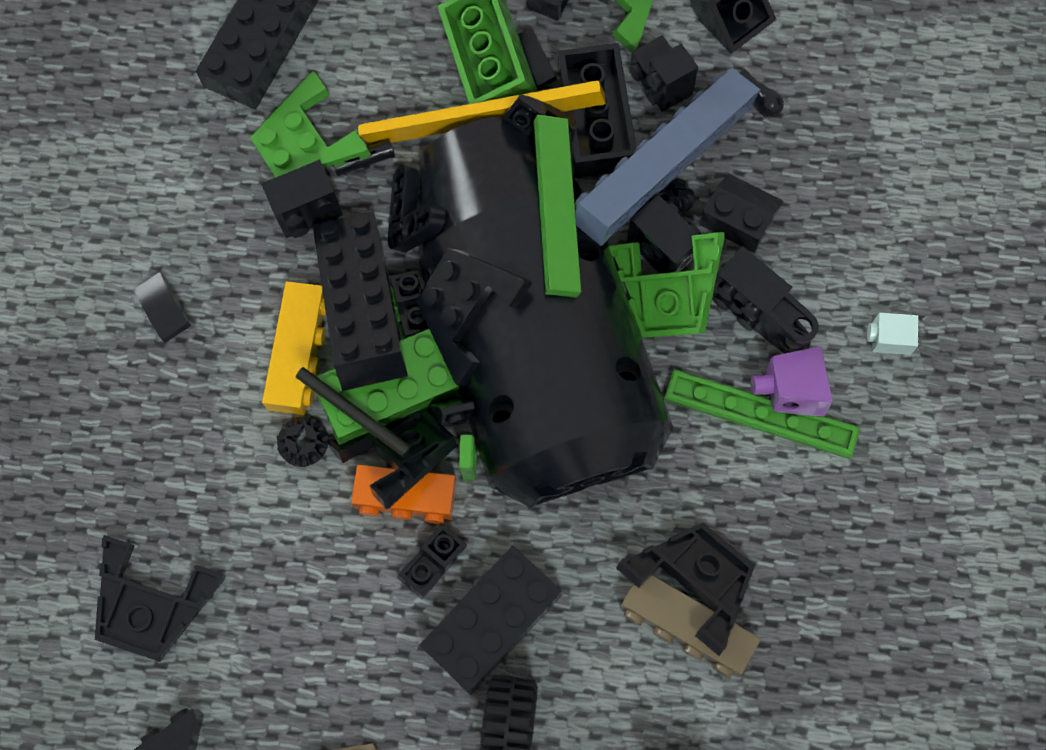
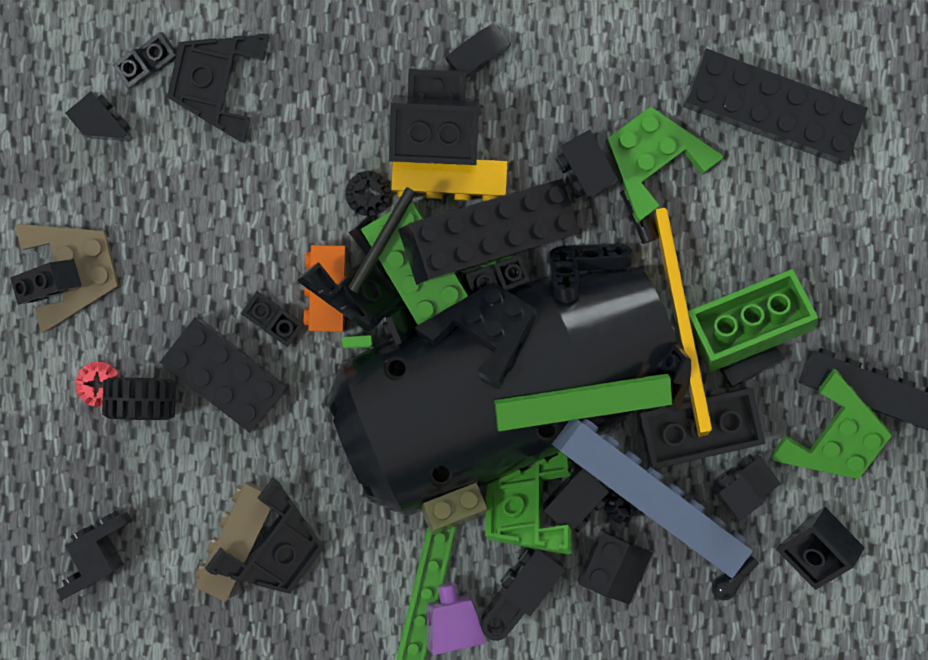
camera: 80 degrees right, 15 degrees up
none -> black slope [113,32,177,88]
none -> black piece [389,67,479,165]
none -> olive brick [422,483,487,536]

